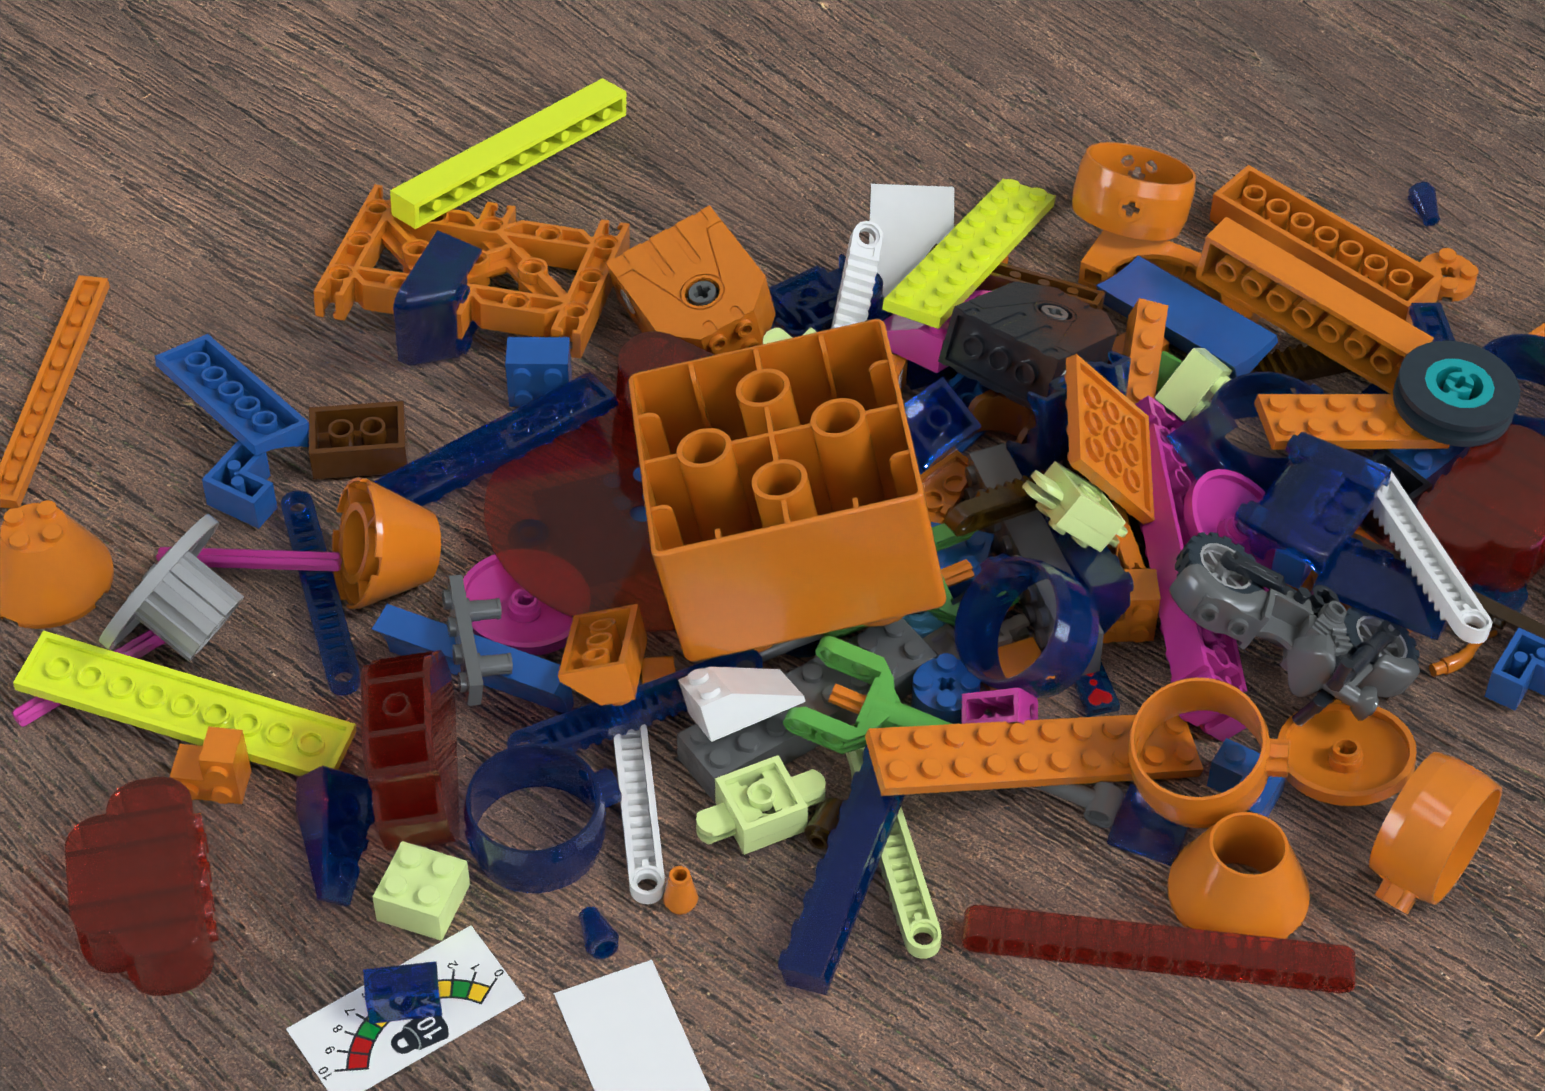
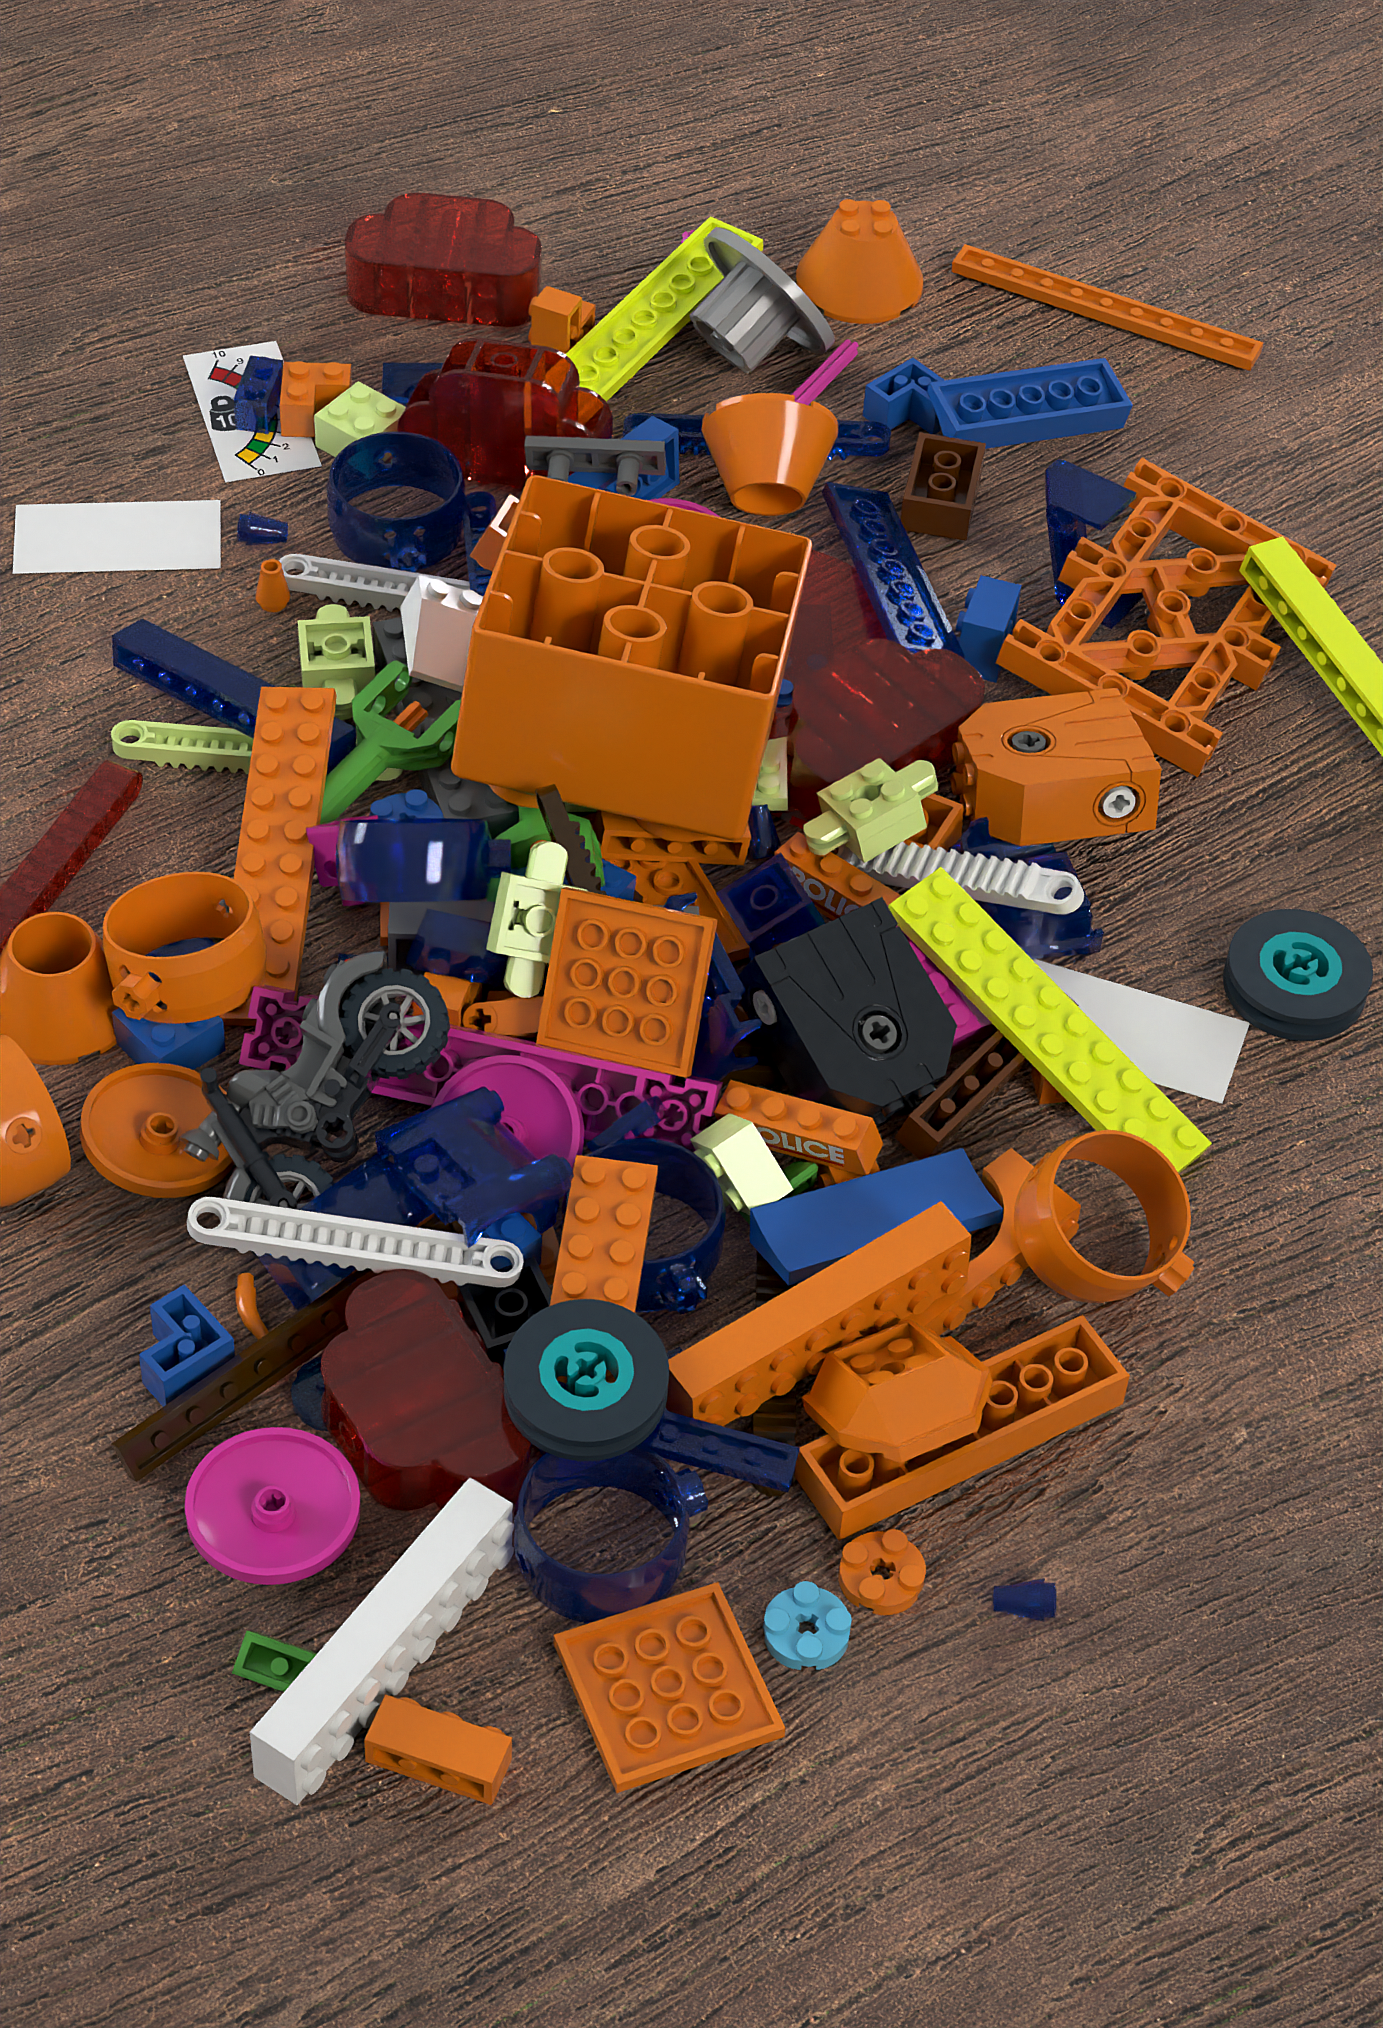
camera: 105 degrees right, 0 degrees up
none -> orange brick [280,361,352,437]
none -> medium azure plate [763,1581,852,1670]
none -> orange piece [802,1319,992,1463]
none -> black wheel [1223,909,1373,1041]

